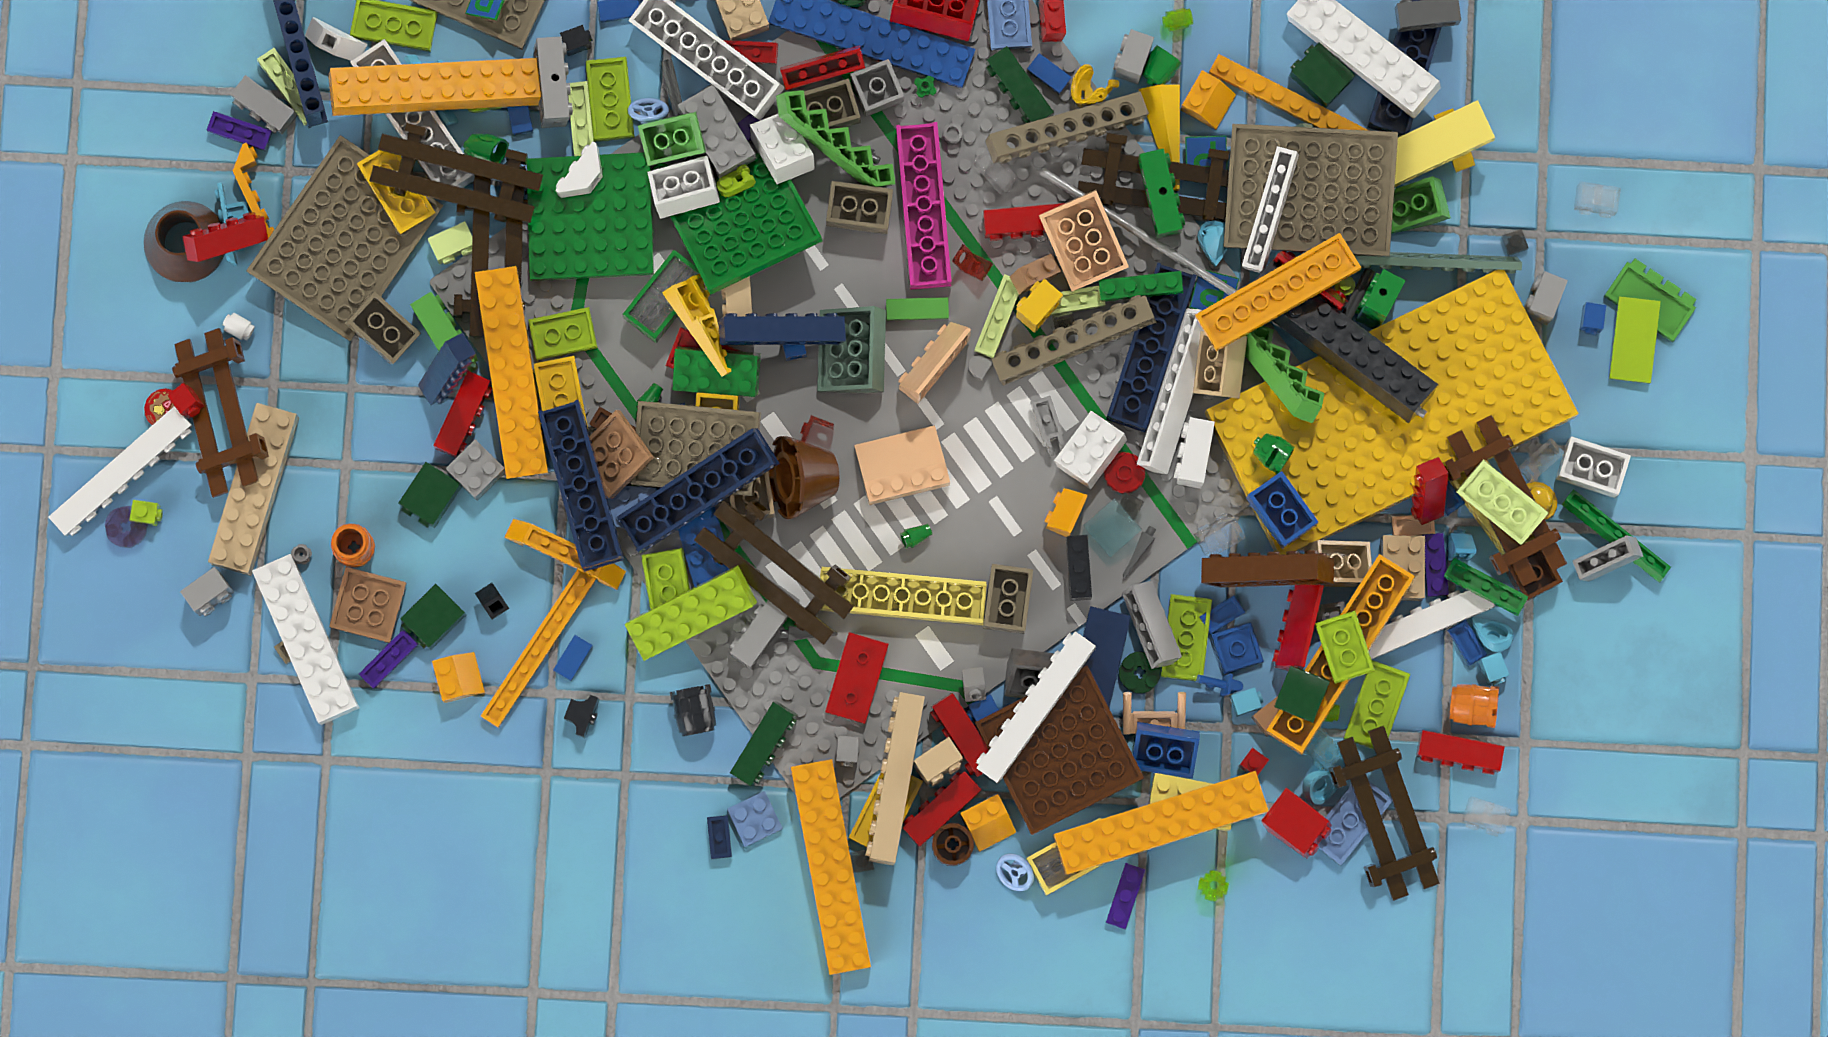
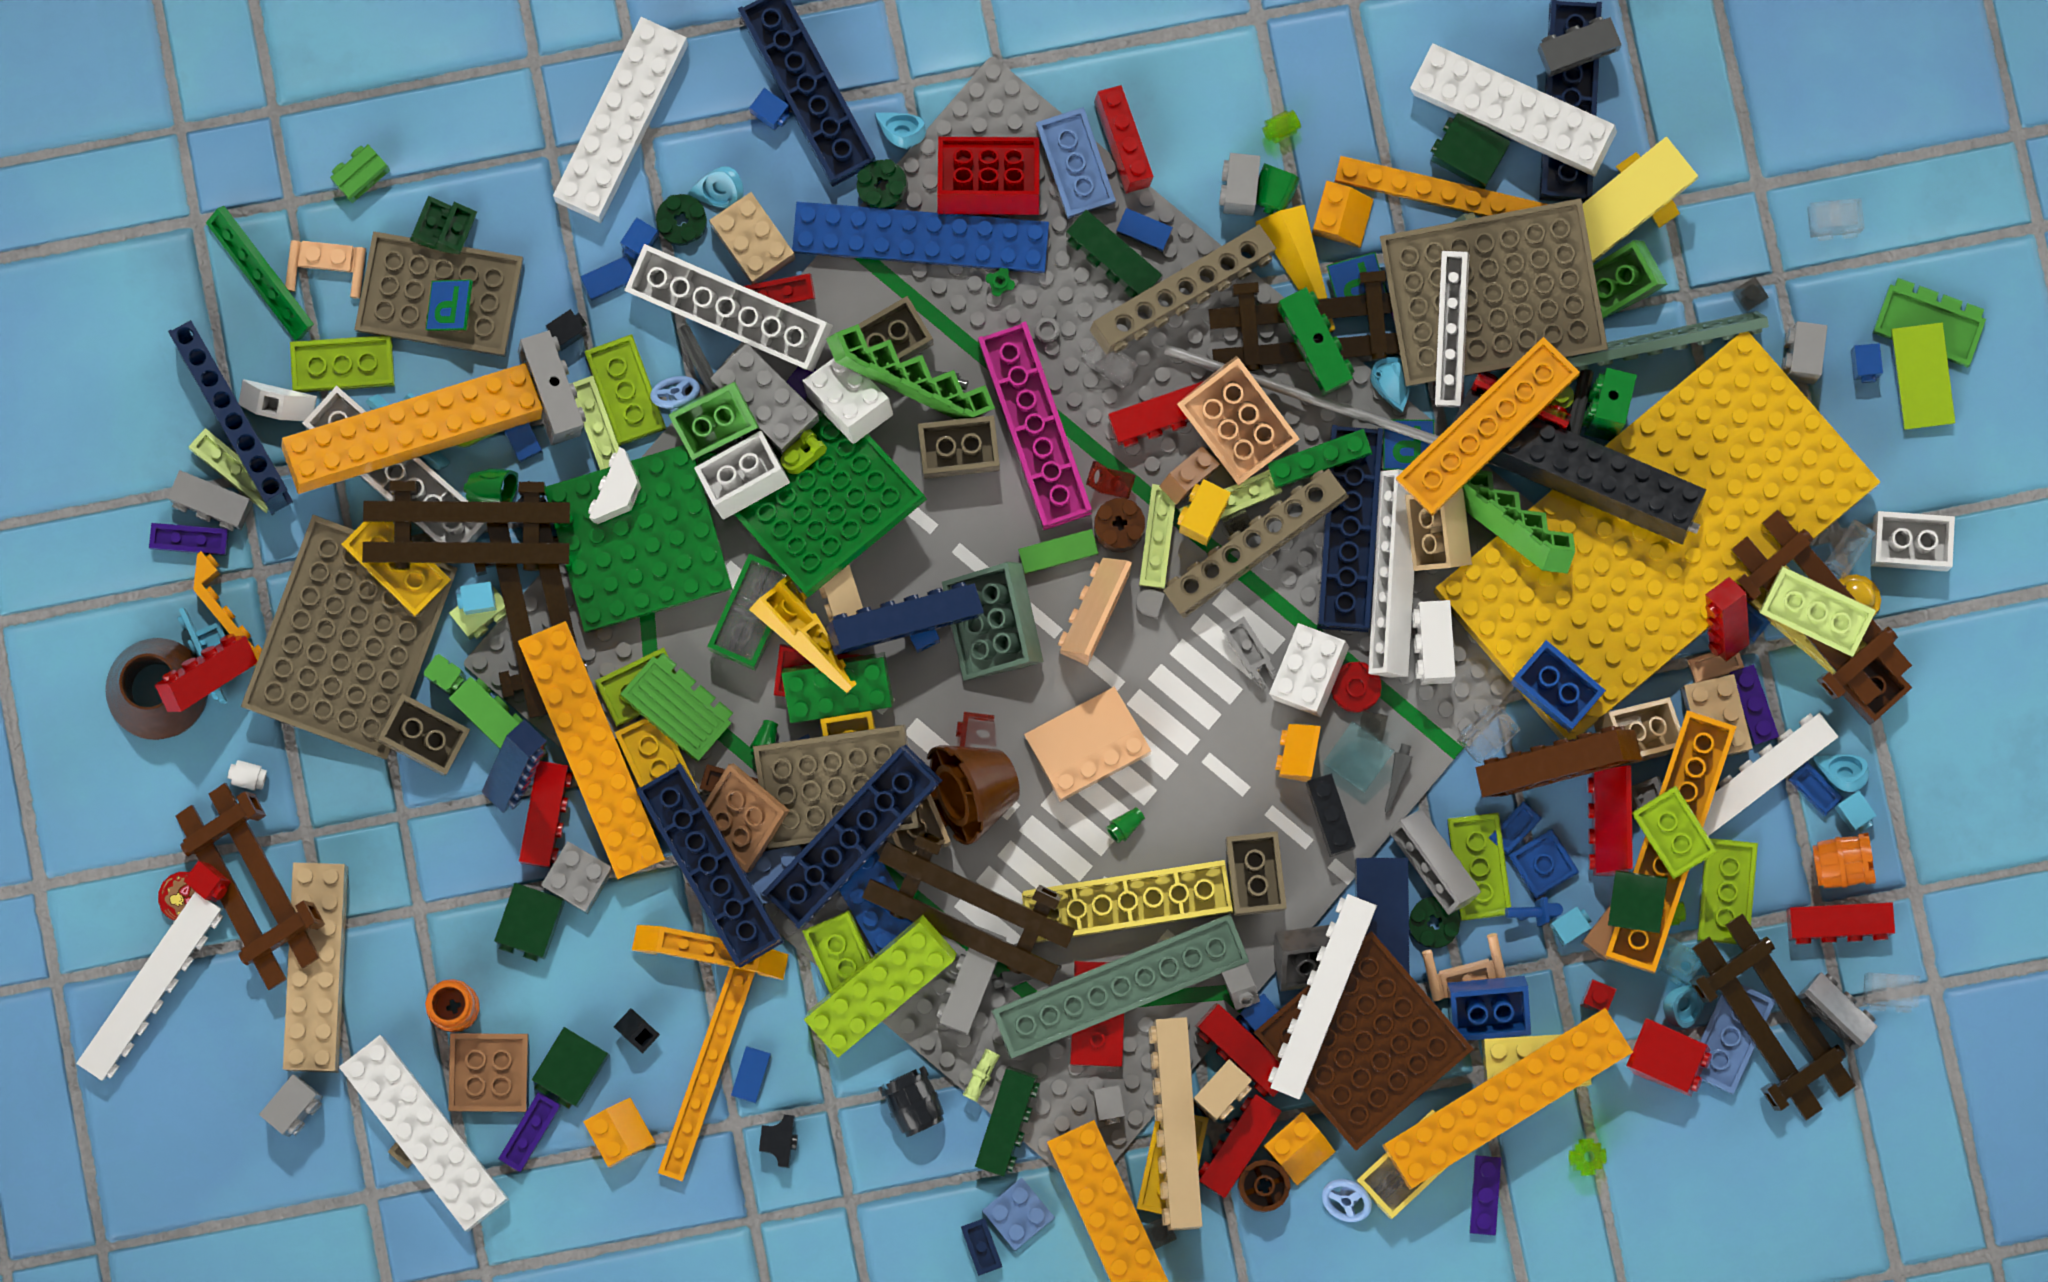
camera: 10 degrees left, 0 degrees up
clear purple plate [105,506,148,548] -> none
lime bracket [129,500,163,526] -> none
light grey plate [291,544,312,564] -> none
red brick [780,45,865,90] -> none
light grey brick [850,59,904,117] -> none
yellow helmet [1071,64,1119,108] -> none
green helmet [1253,433,1295,474] -> none
green plate [1444,558,1528,616] -> none
dark azure slope [1447,530,1477,561] -> none
green plate [1561,489,1671,583] -> none
light grey brick [1573,536,1643,581] -> none
none -> bright green brick [424,654,466,696]
none -> medium azure brick [457,582,497,615]
none -> bright green hinge [619,653,733,763]
none -> yellowish green pin [963,1048,1000,1102]
none -> sand green plate [991,914,1249,1059]
none -> reddish brown brick [1094,498,1145,552]
none -> flat silver slope [1797,972,1878,1050]

